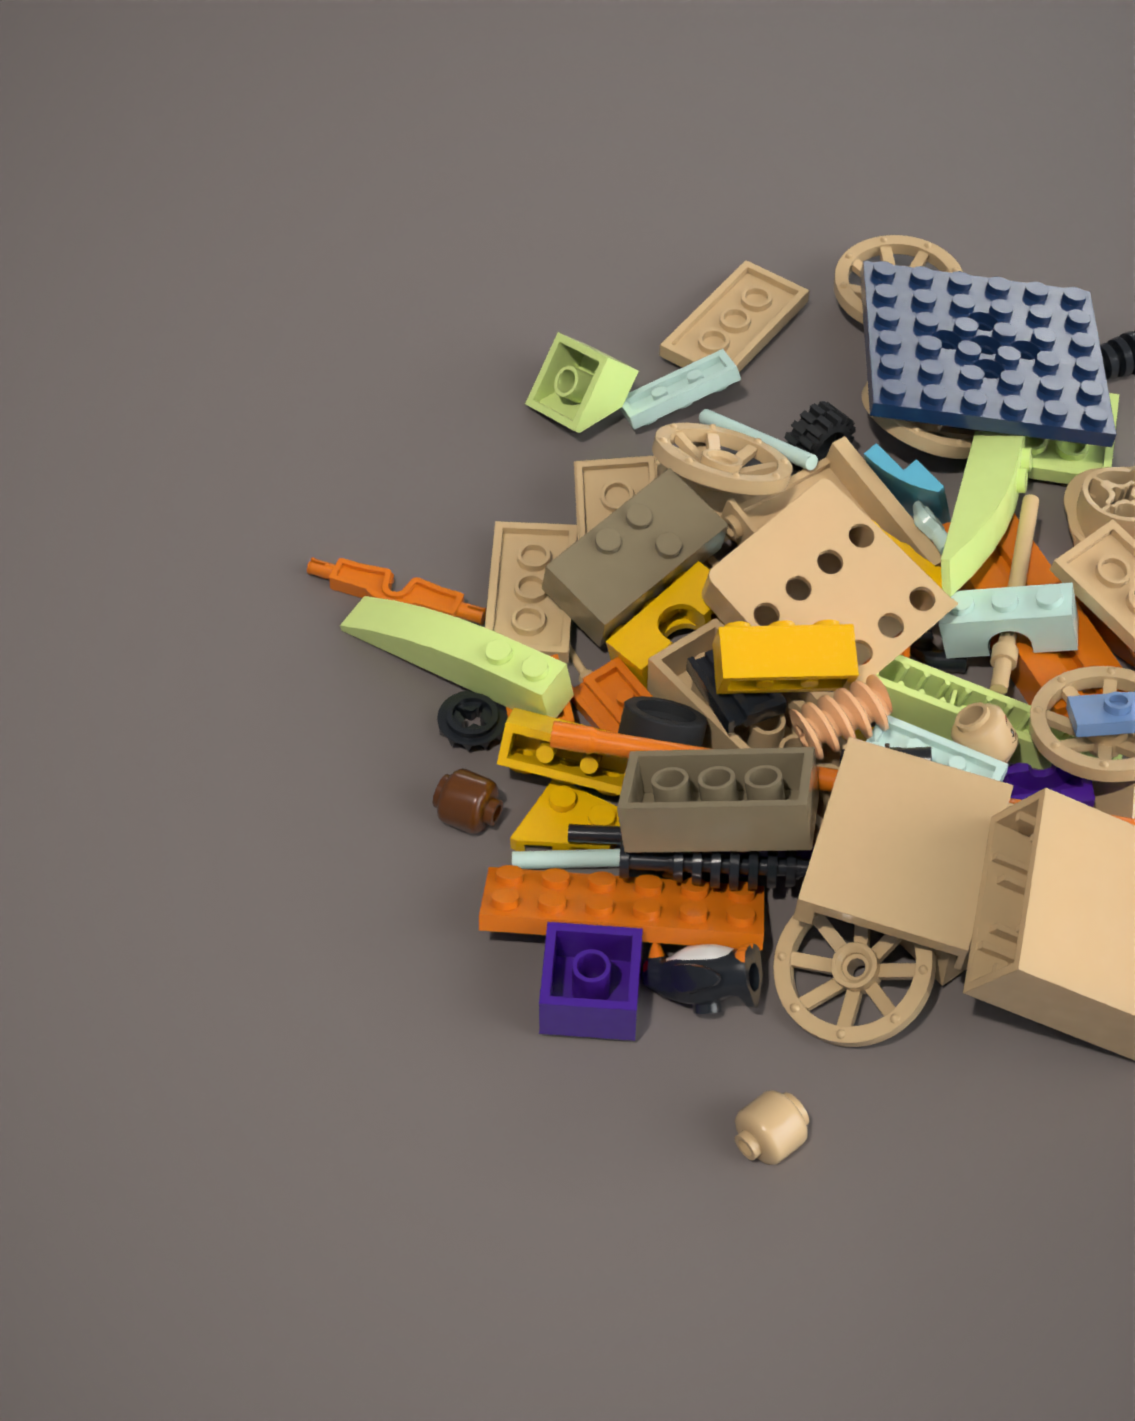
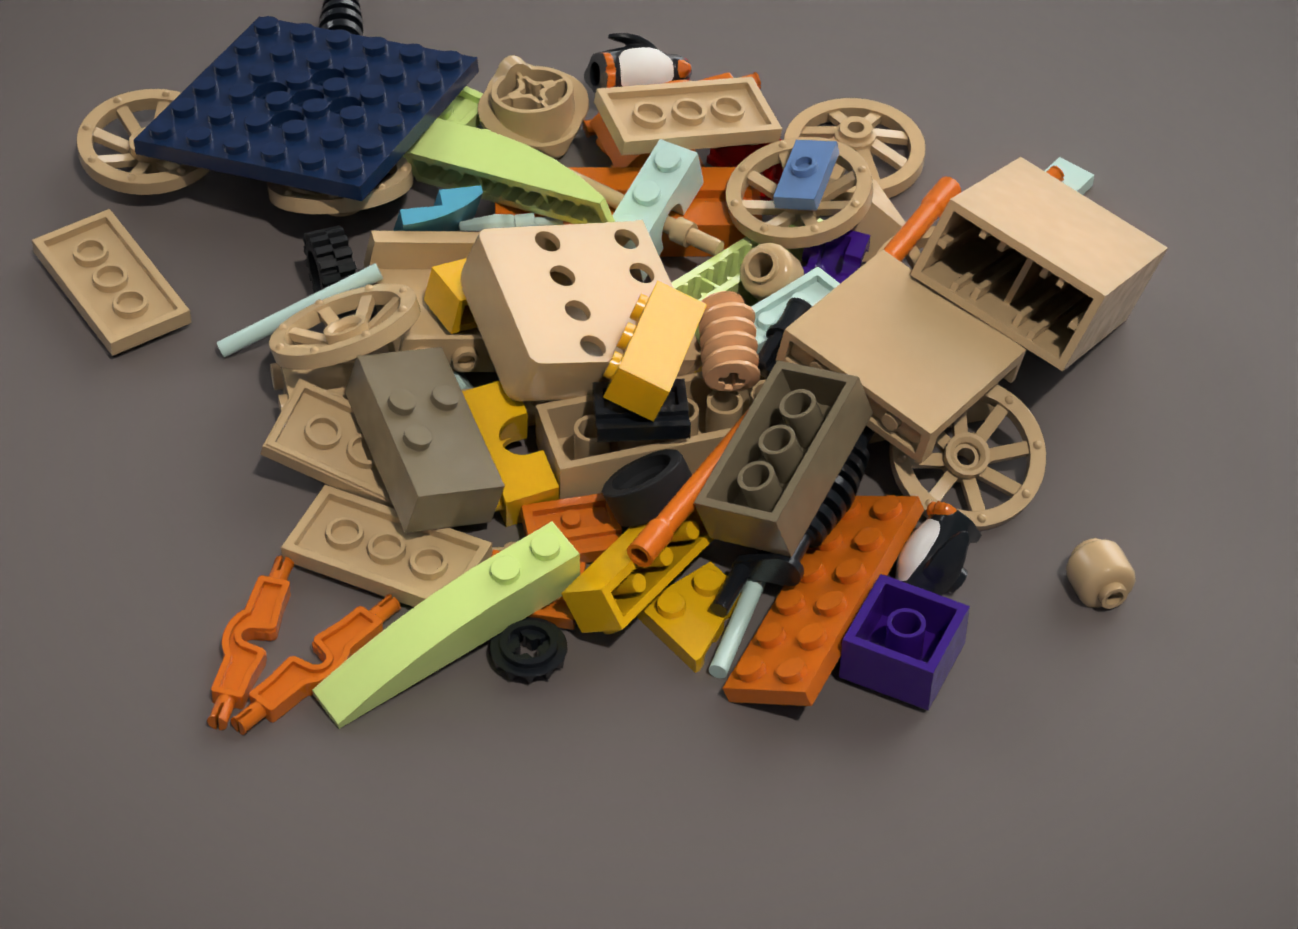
camera: 70 degrees left, 5 degrees down
reddish brown head [432,768,503,835] -> none
yellowish green slope [525,332,639,433] -> none
light aqua plate [620,349,741,430] -> none
none -> orange piece [207,555,294,730]

